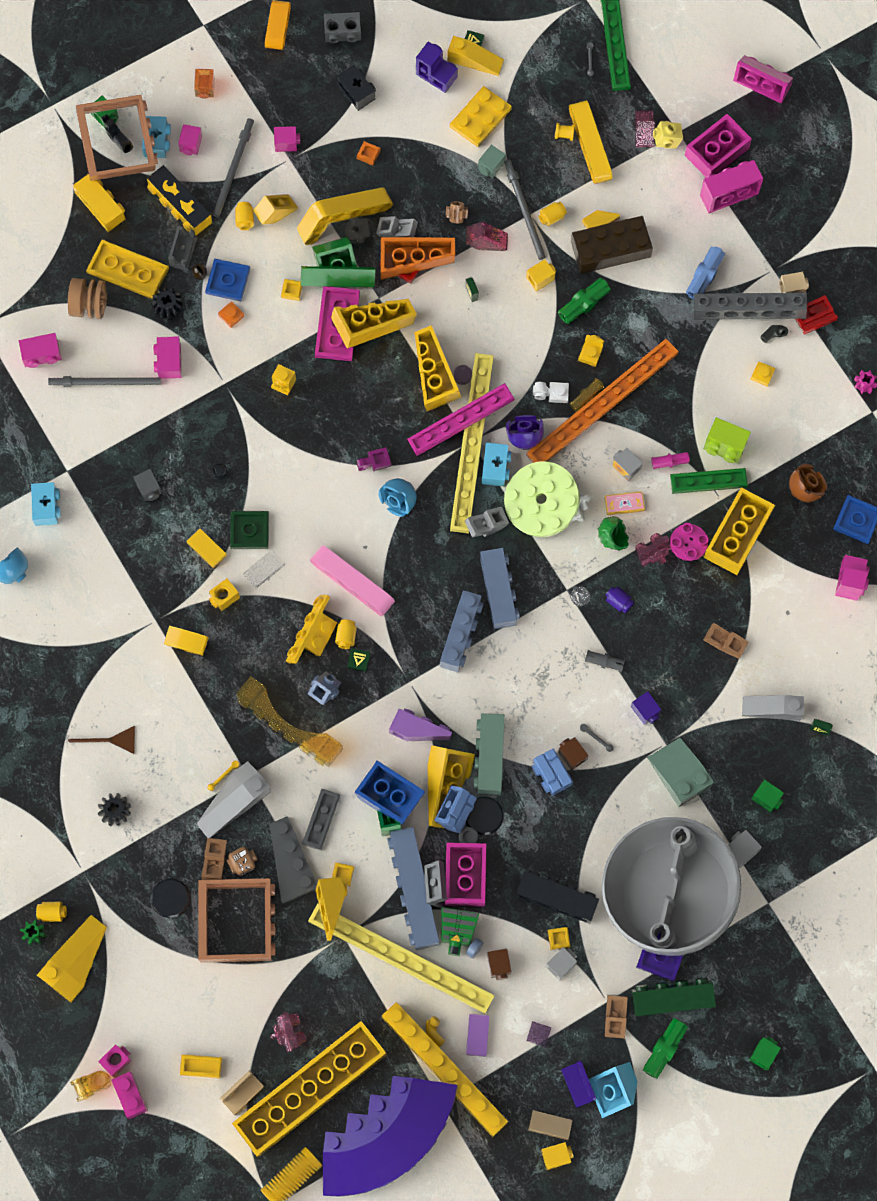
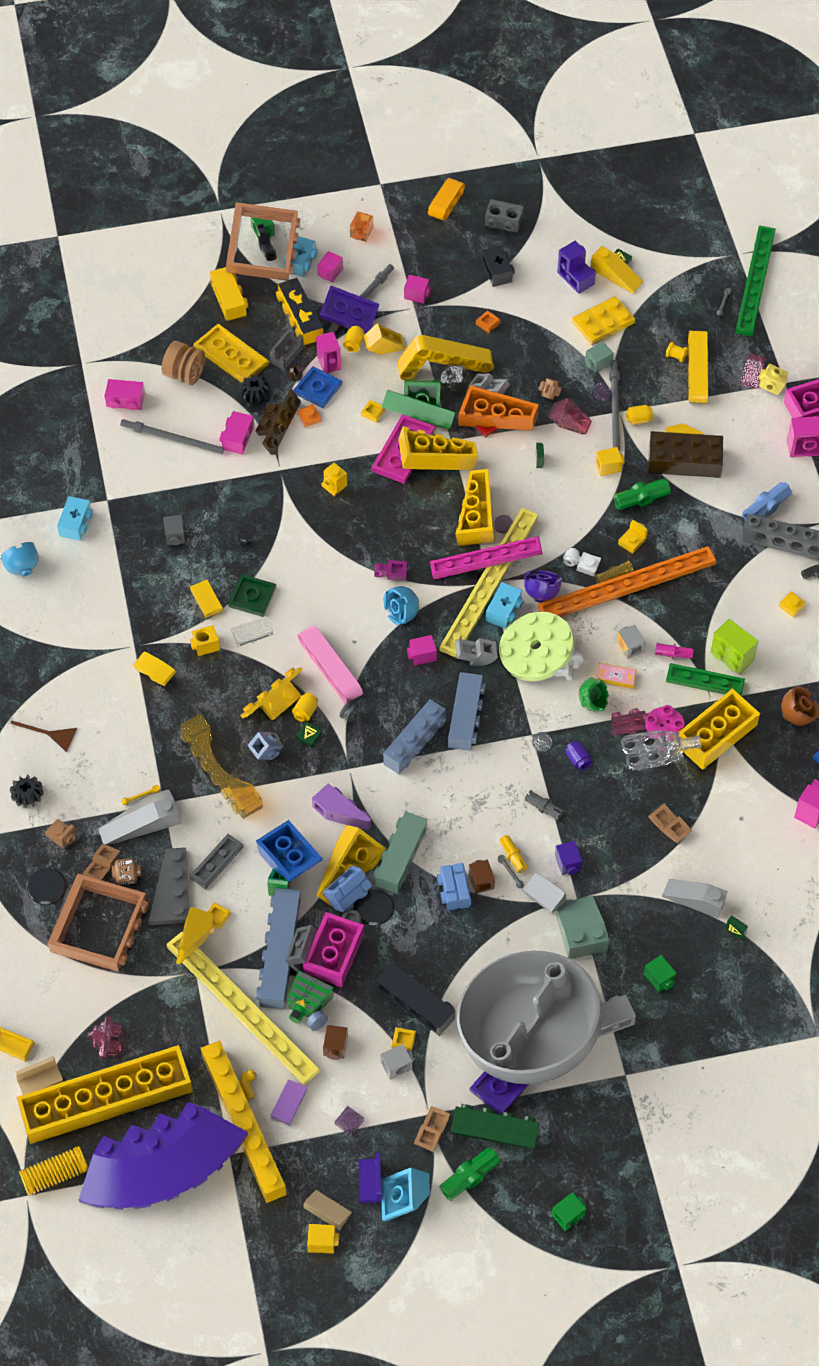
camera: 20 degrees right, 15 degrees down
none -> medium nougat bracket [45,819,77,849]
none -> dark brown bracket [255,389,301,455]
none -> dark pink brick [316,332,341,373]
none -> dark purple plate [319,285,379,335]
none -> dark grey bush [339,702,357,722]
none -> dark pink brick [407,635,437,666]
none -> yellow axle [499,835,528,873]
none -> slope [522,872,566,913]
none -> clear purple tile [592,383,611,401]
none -> clear piece [621,730,701,770]

